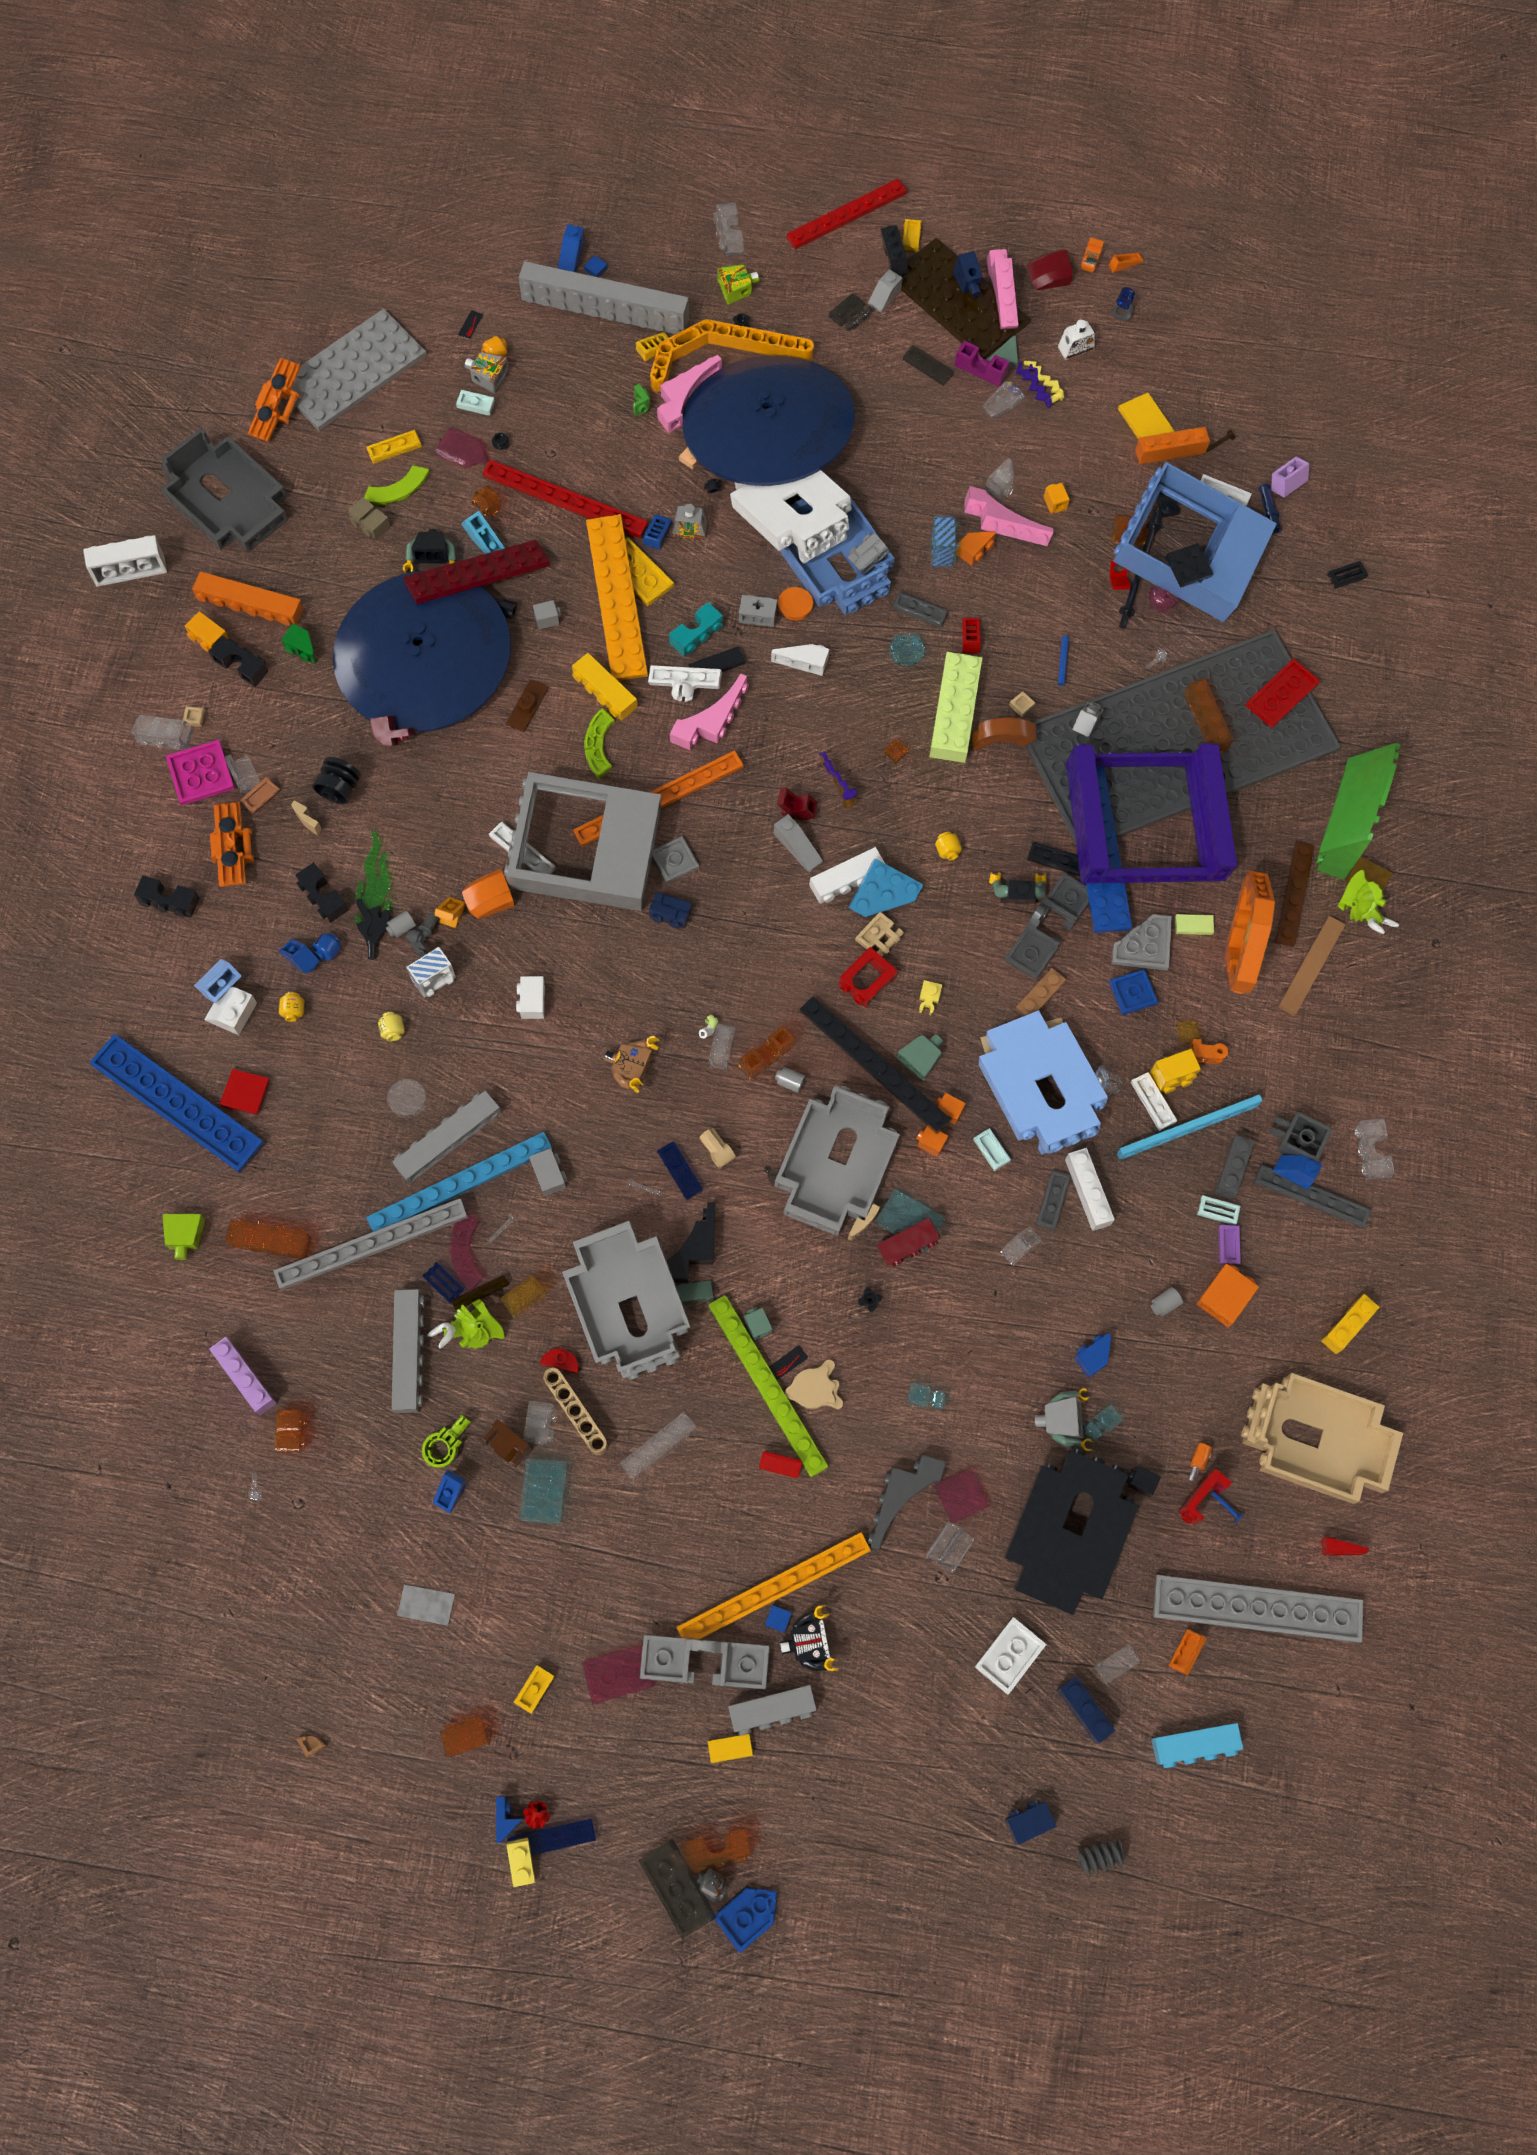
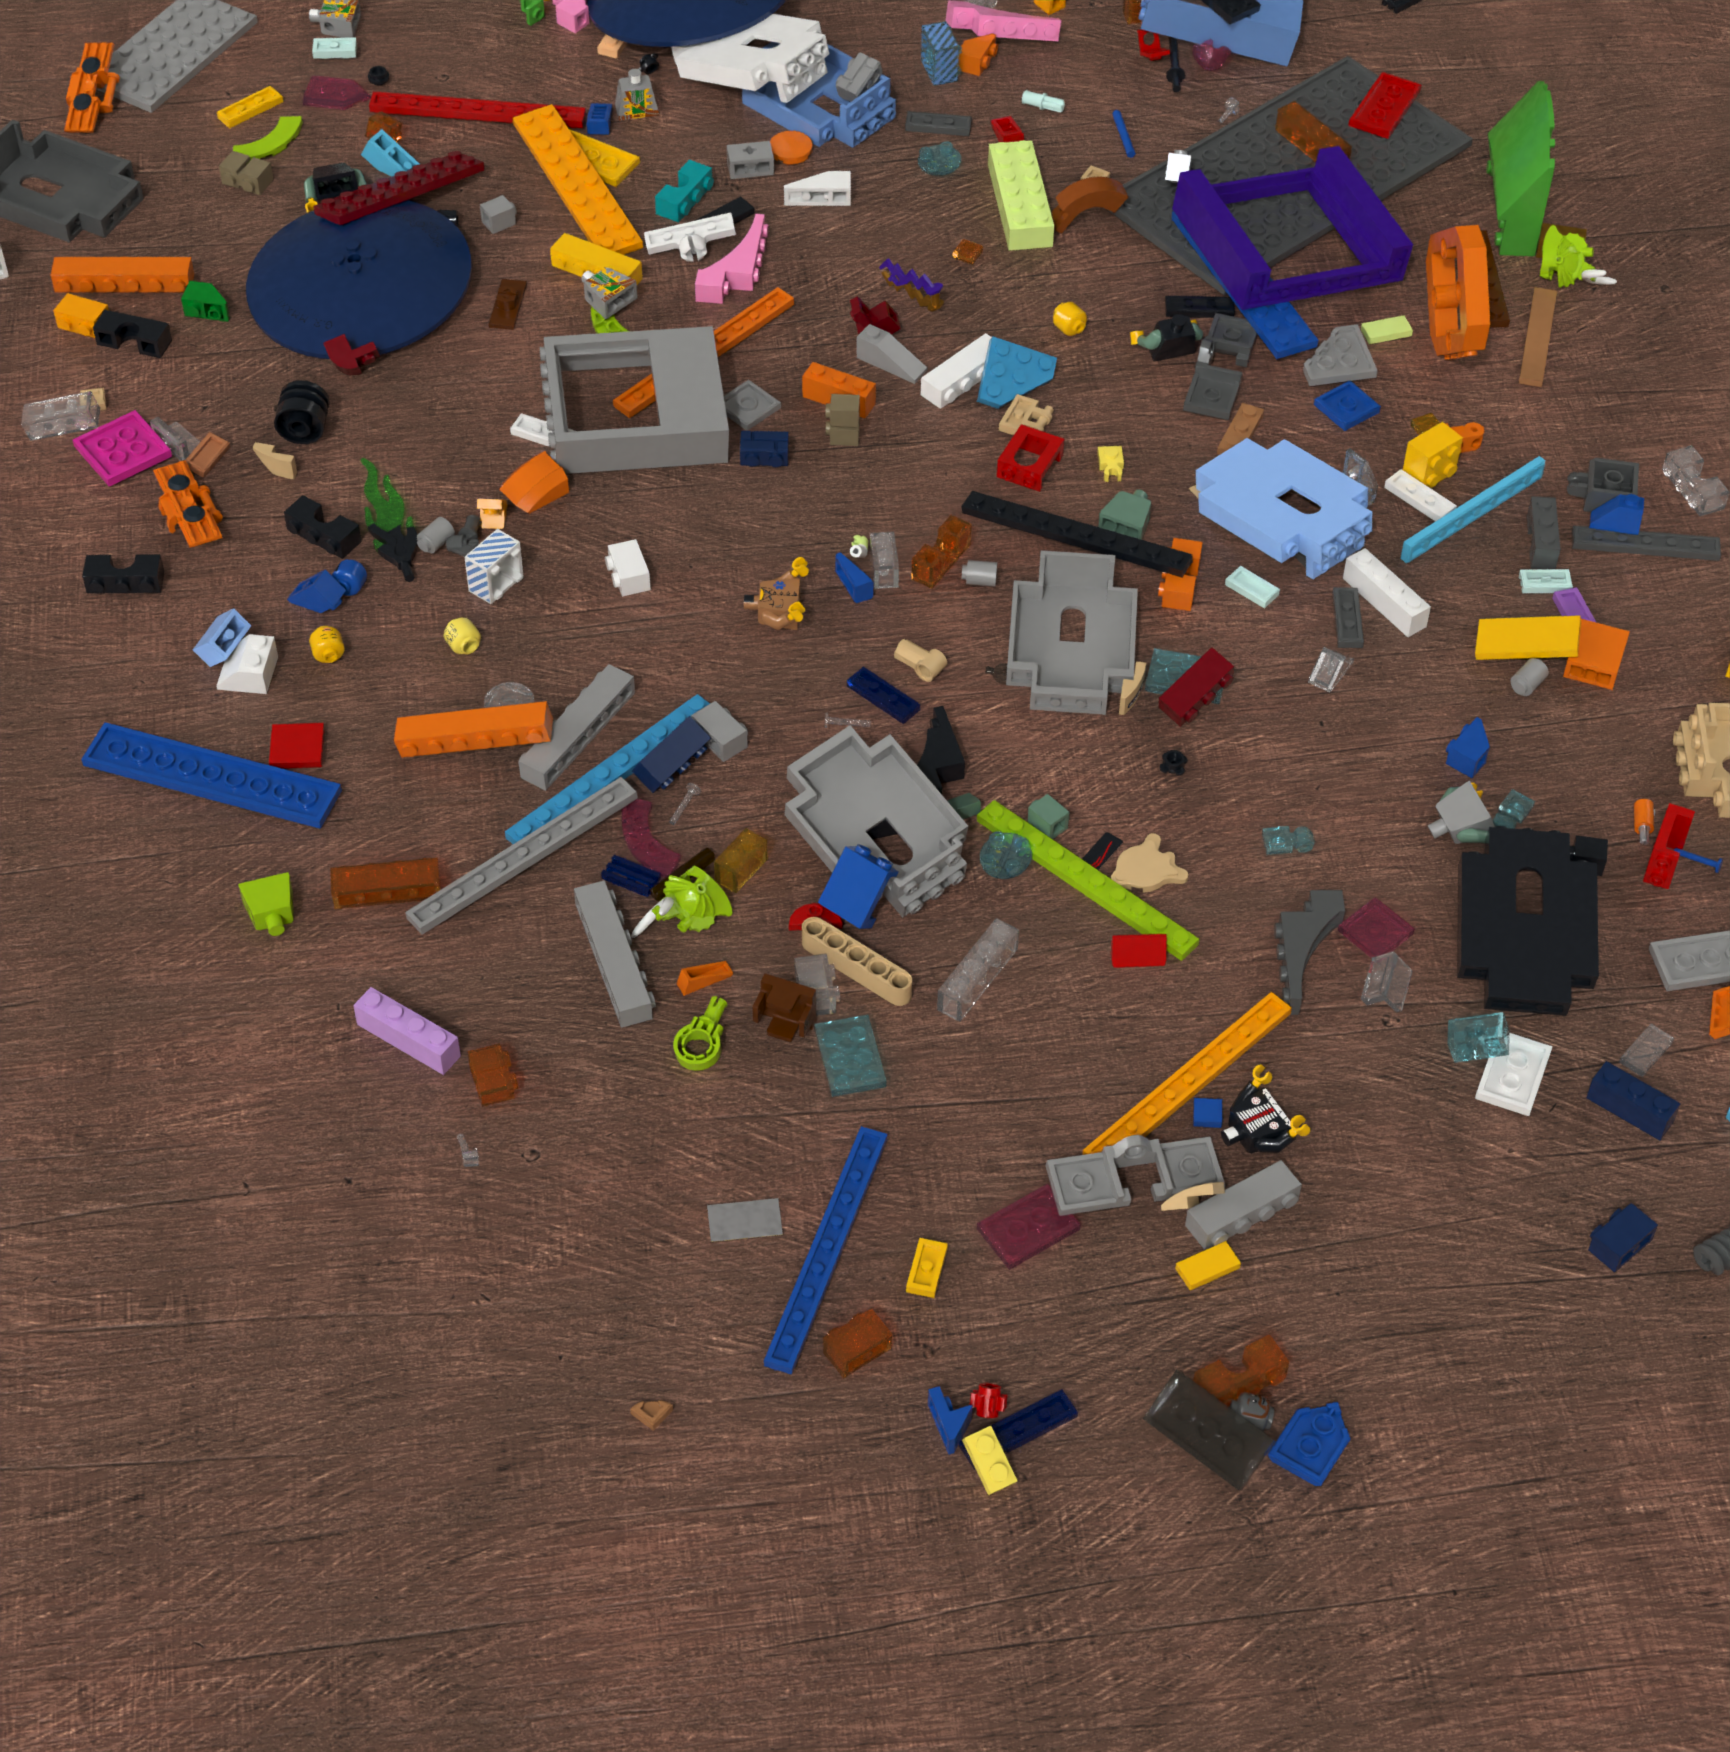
camera: 15 degrees left, 20 degrees down
blue slope [433,1470,466,1513] -> none
none -> orange brick [394,701,553,758]
none -> light grey torso [581,268,637,319]
none -> dark blue brick [632,716,711,793]
none -> orange piece [676,961,733,996]
none -> blue plate [764,1126,888,1375]
none -> orange brick [802,362,876,418]
none -> blue panel [818,844,899,929]
none -> dark tan piece [825,394,860,446]
none -> blue slope [835,552,874,603]
none -> clear light blue dish [980,831,1032,879]
none -> light aqua axle [1022,90,1065,112]
none -> tan slope [1161,1182,1225,1211]
none -> clear light blue brick [1447,1012,1510,1063]
none -> yellow tile [1475,616,1581,660]

